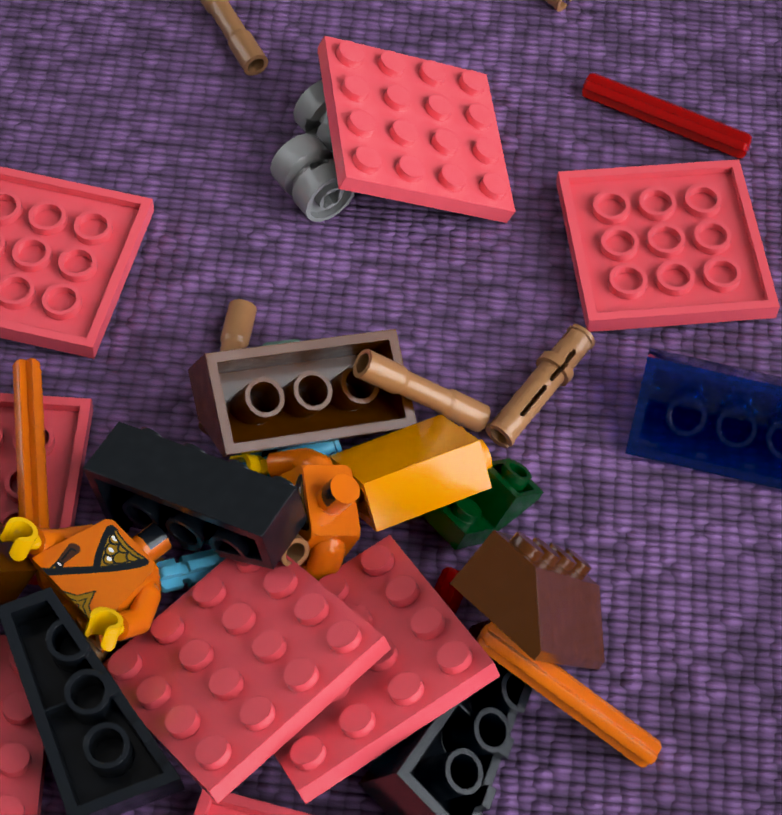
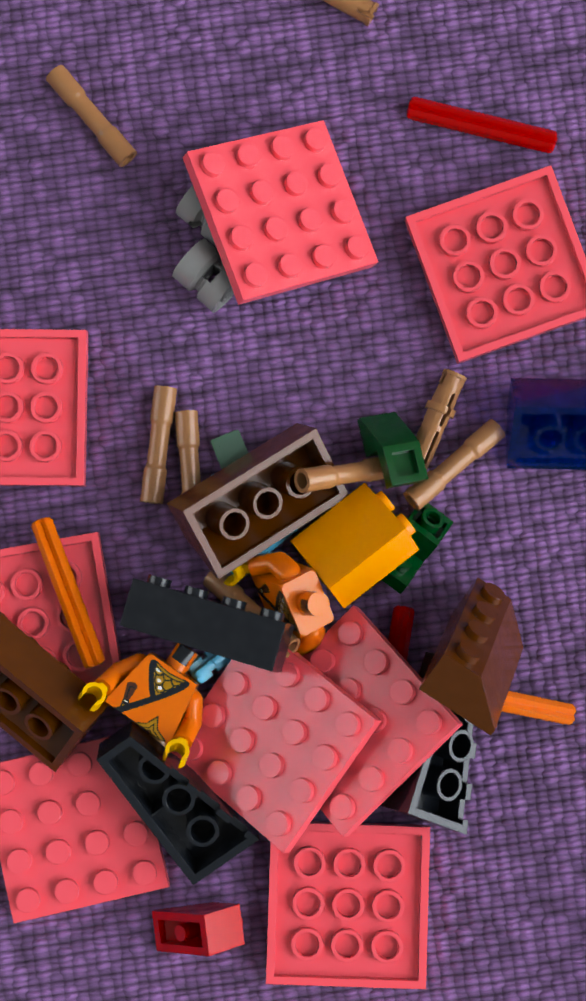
camera: 10 degrees left, 30 degrees up
none -> medium nougat piece [140,385,177,505]
none -> dark green slope [357,412,428,489]
none -> medium nougat piece [403,419,505,511]

